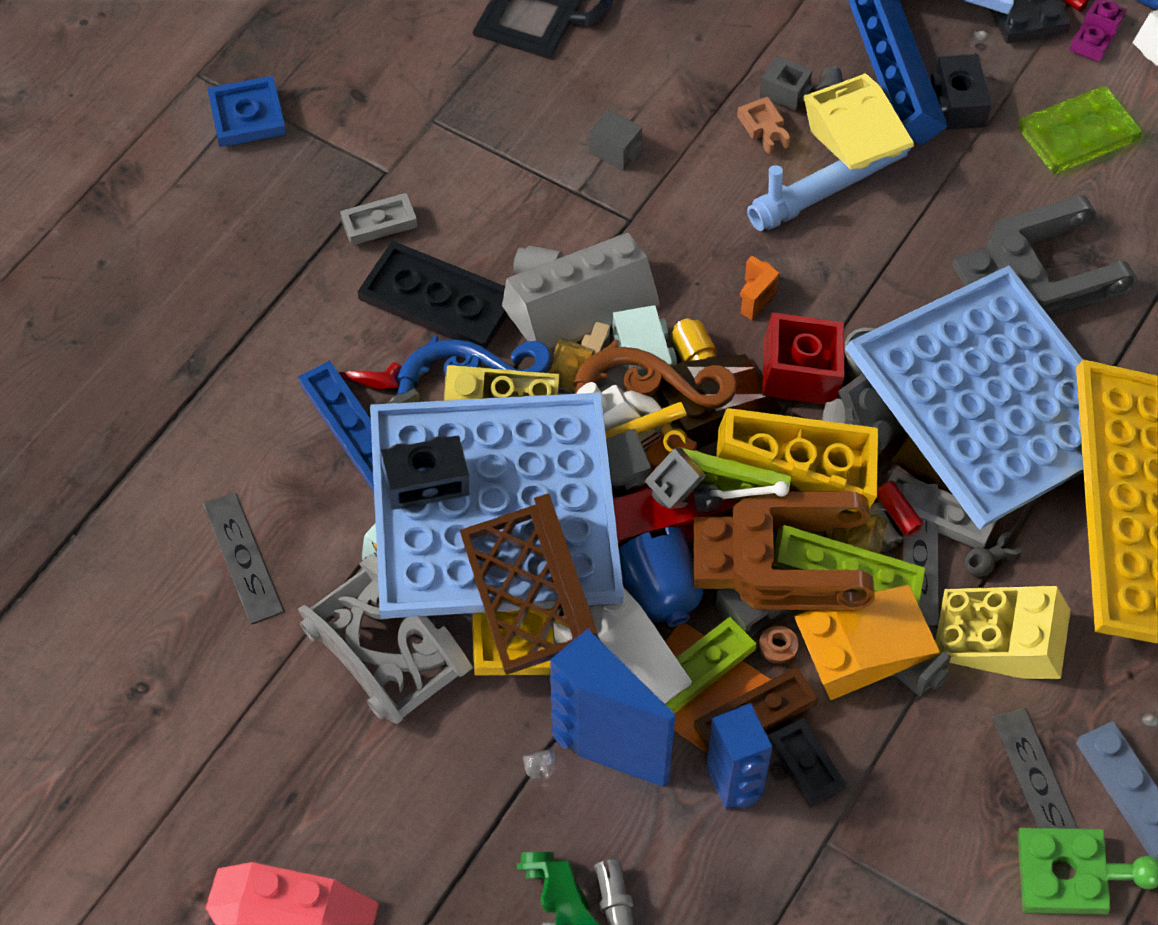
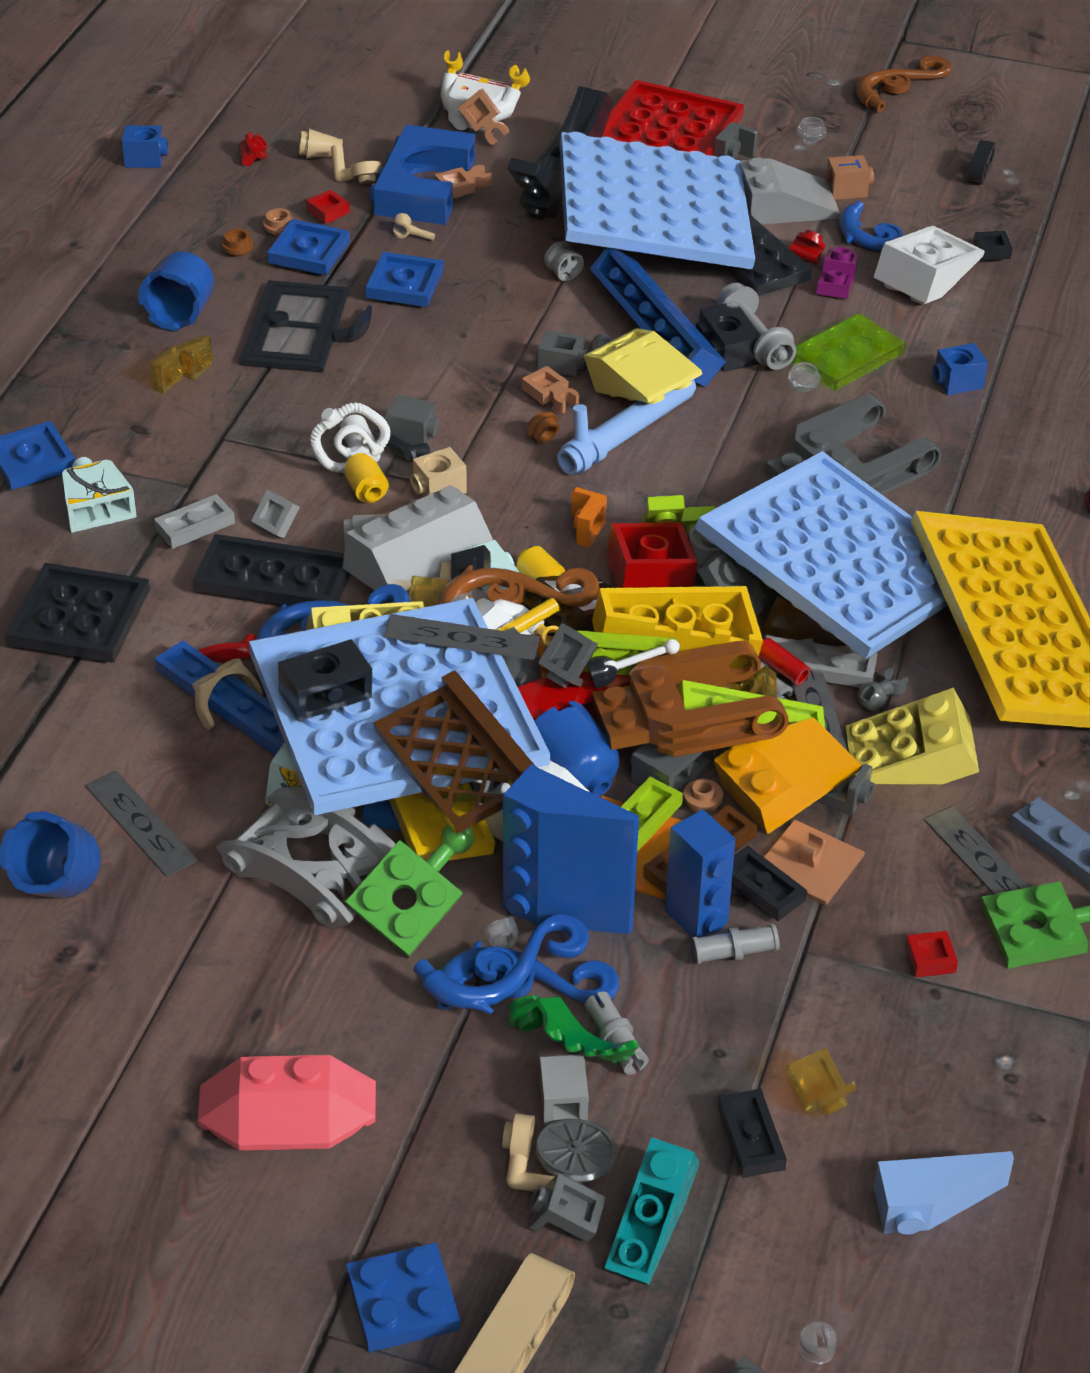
camera: 15 degrees left, 15 degrees down
none -> blue cylinder [0,811,101,899]
none -> black plate [5,563,150,663]
none -> light aqua torso [62,457,137,533]
none -> clear yellow slope [150,335,214,394]
none -> tan cap [192,659,263,730]
none -> light grey plate [251,490,300,538]
none -> white piece [310,402,390,473]
none -> yellow brick [344,453,389,503]
none -> bright green plate [345,824,474,958]
none -> black bar [373,430,430,462]
none -> flat silver sticker [384,614,540,660]
none -> tan brick [410,447,467,497]
none -> blue plant [413,914,589,1014]
none -> blue plant [436,941,619,1010]
none -> black plate [451,545,491,581]
none -> dark orange plate [527,412,560,444]
none -> lime plate [641,495,715,536]
none -> light grey pin [692,923,780,964]
none -> light grey piece [717,283,797,370]
none -> nougat piece [764,820,865,906]
none -> clear plate [787,362,821,392]
none -> red plate [905,931,958,978]

